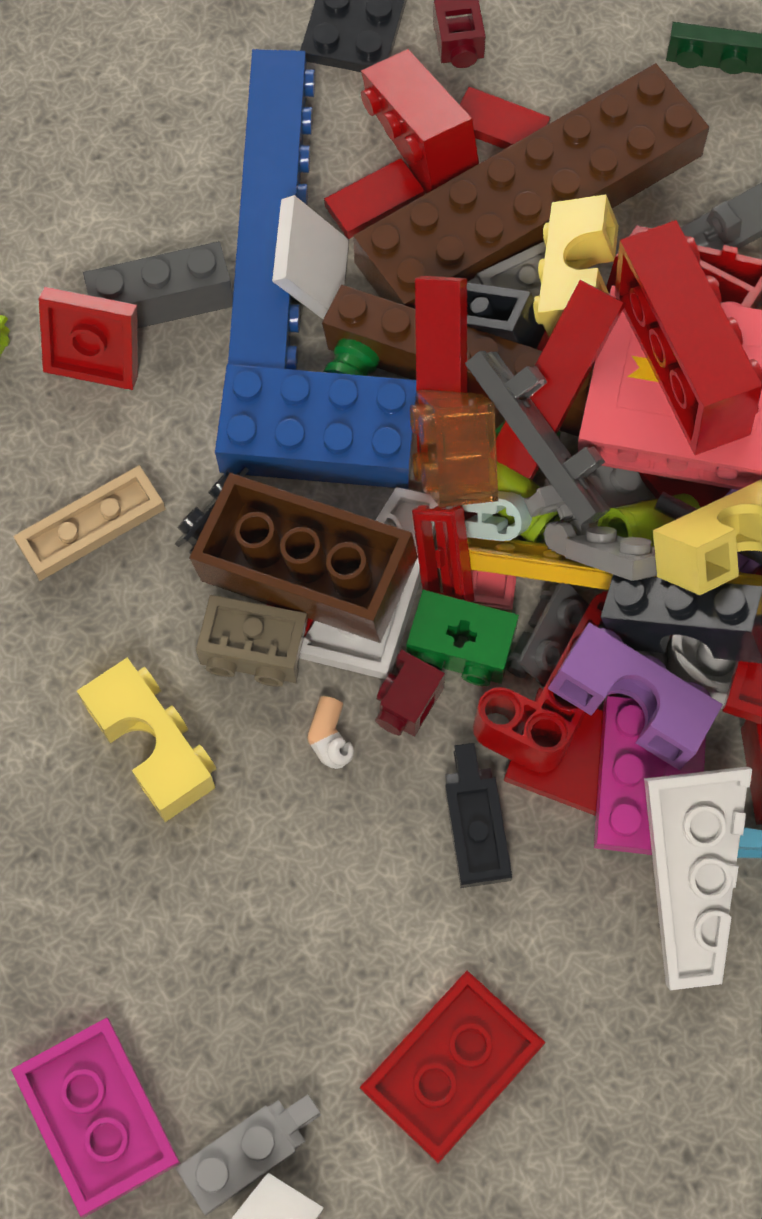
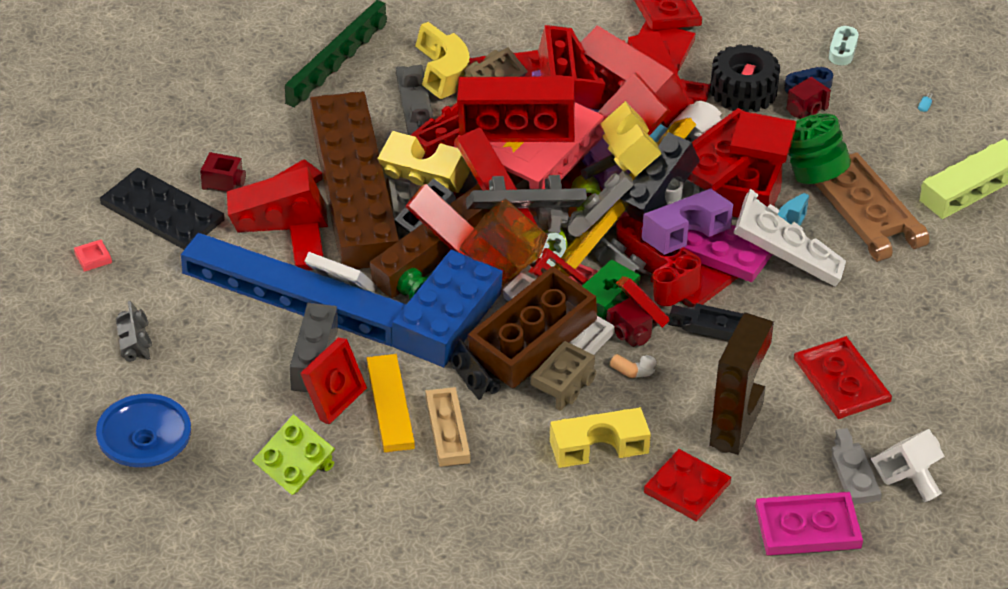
camera: 70 degrees left, 25 degrees down
none -> dark grey hinge [116,301,152,362]
none -> yellow tile [367,354,415,453]
none -> red tile [615,276,670,328]
none -> red plate [644,449,732,522]
none -> dark brown arch [709,312,774,455]

